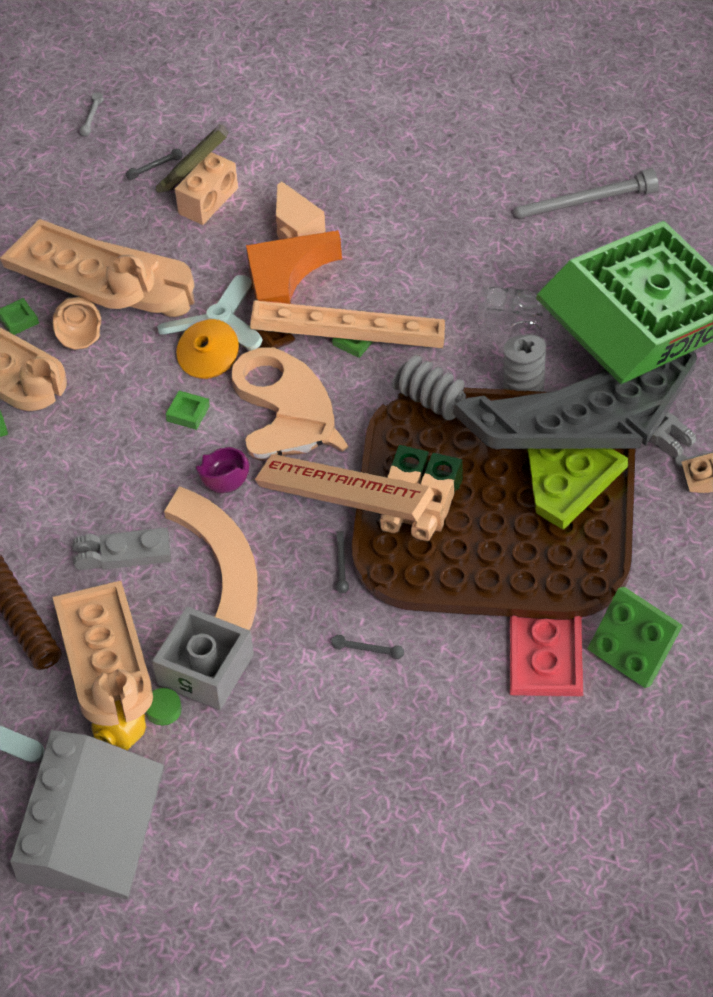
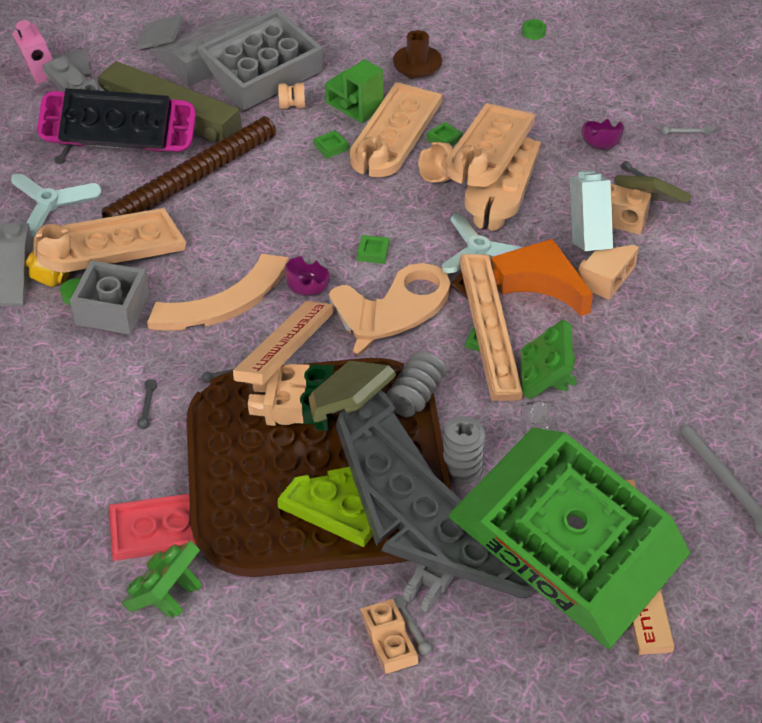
camera: 75 degrees right, 5 degrees down
light grey hinge [73,527,171,570] -> none
light orange dish [176,319,239,379] -> none
none -> olive tile [308,360,396,422]
none -> bright green plate [521,319,577,399]
none -> light aqua brick [570,170,613,251]
none -> magenta hair [581,119,625,150]

